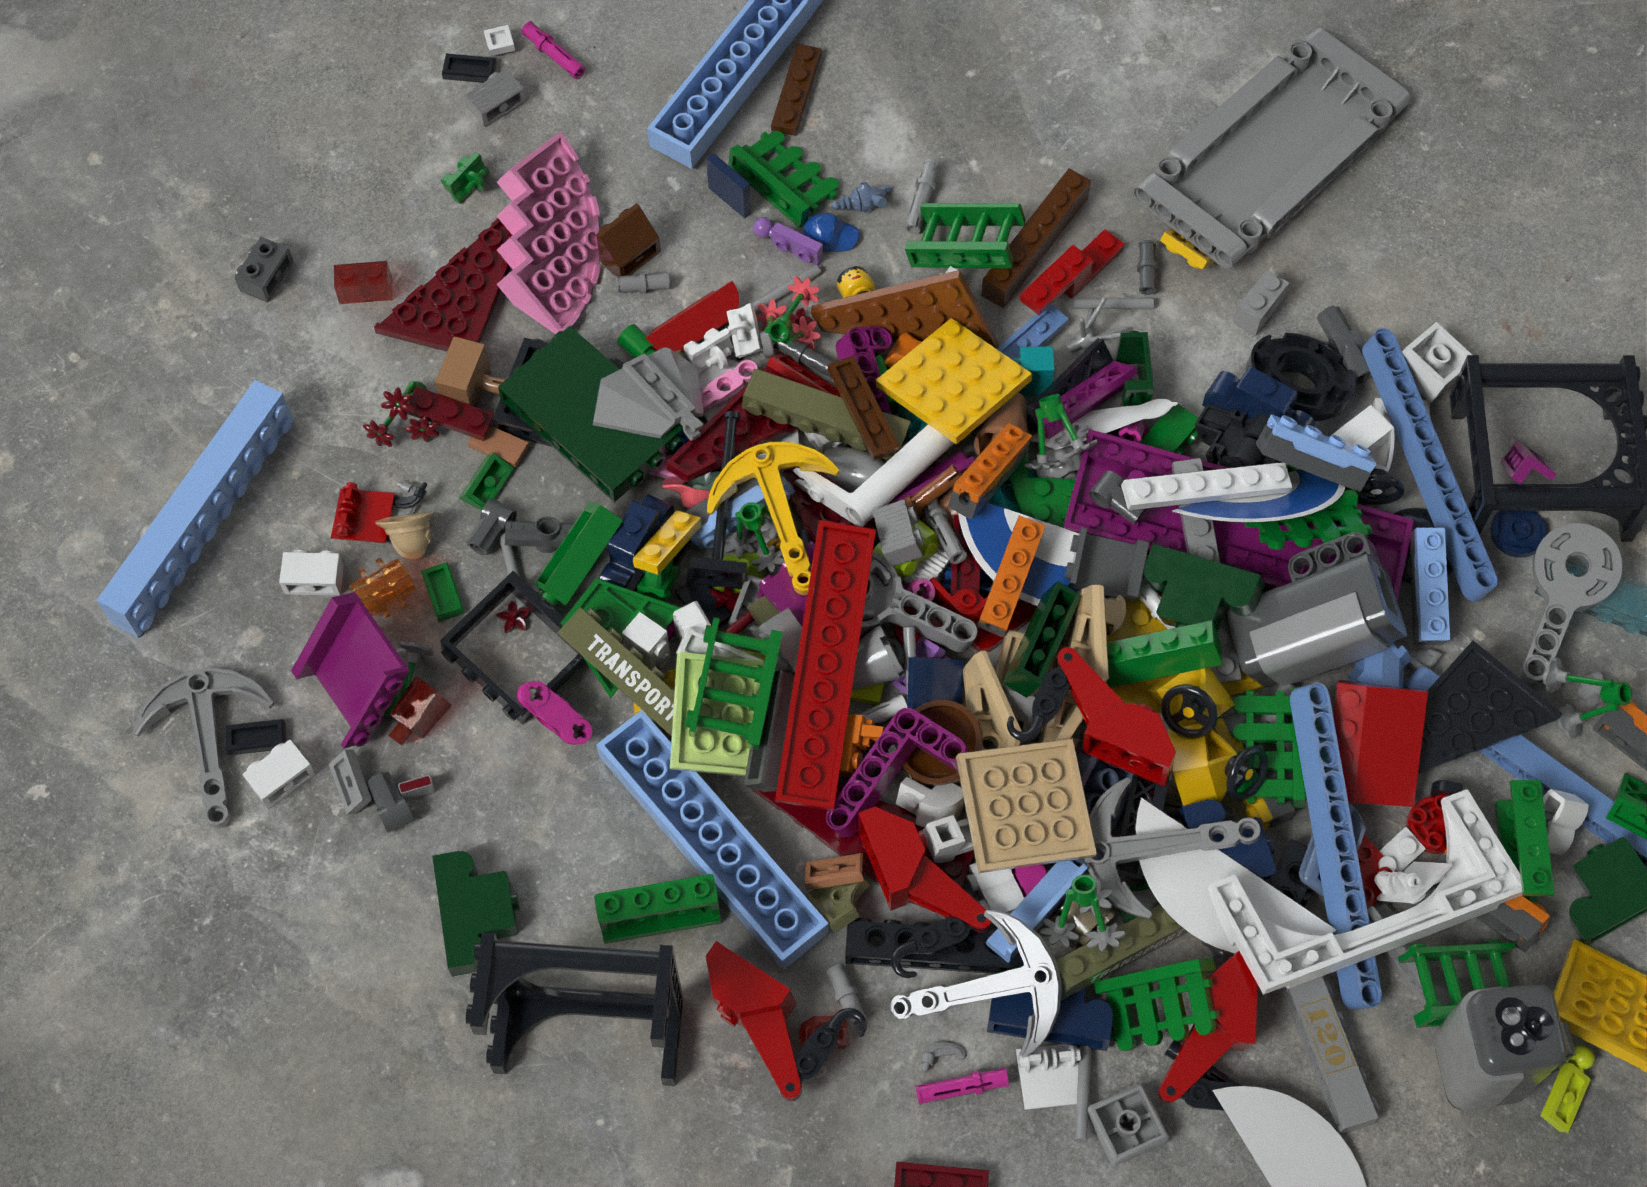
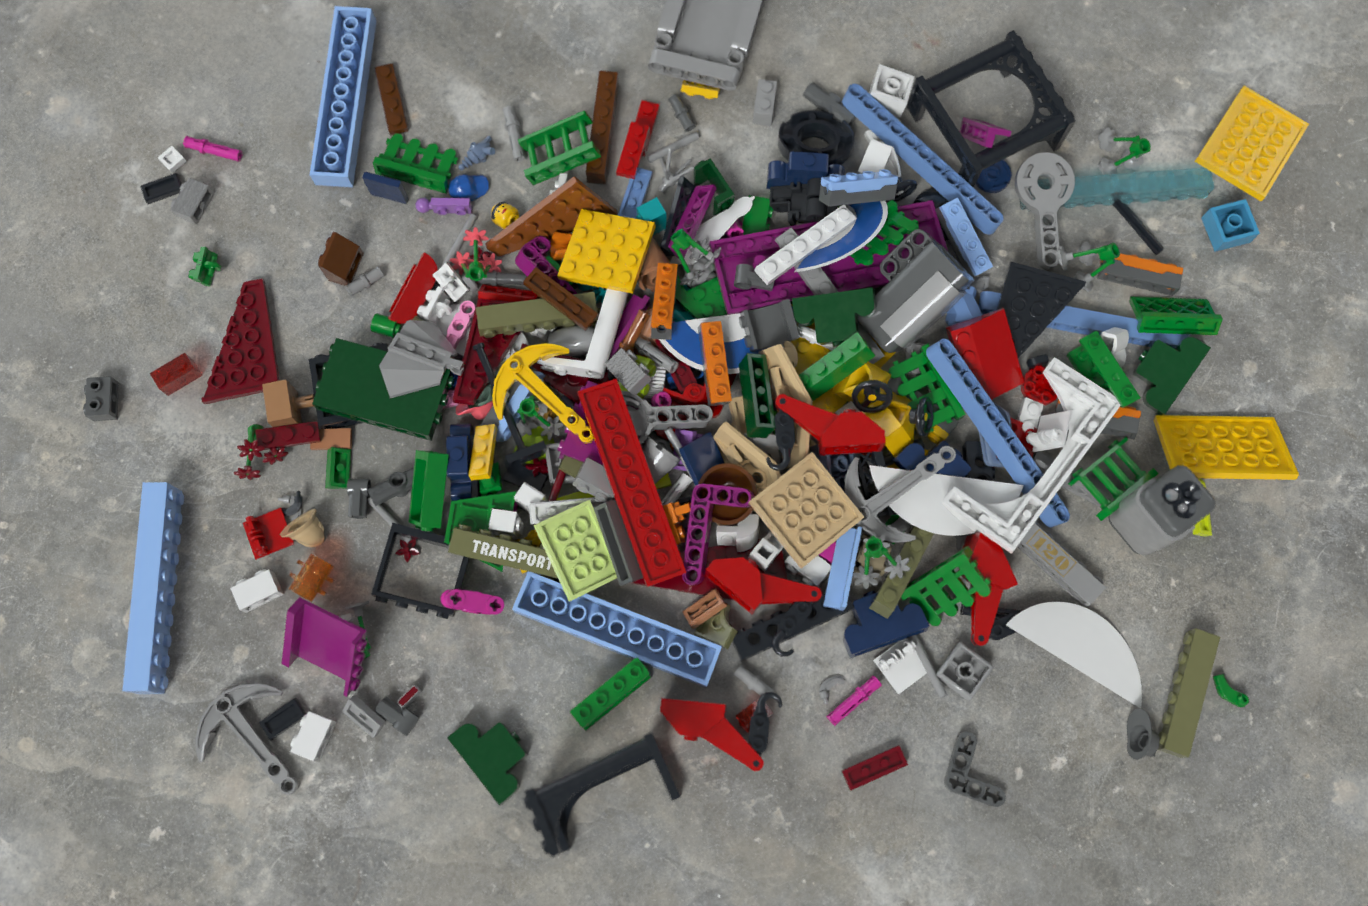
camera: 30 degrees left, 10 degrees up
clear red torso [388,676,452,746] -> none
green tile [421,562,465,622] -> none
bright pink brick [496,131,601,334] -> none
green fence [685,618,783,750] -> none
piece [890,909,1062,1058] -> none

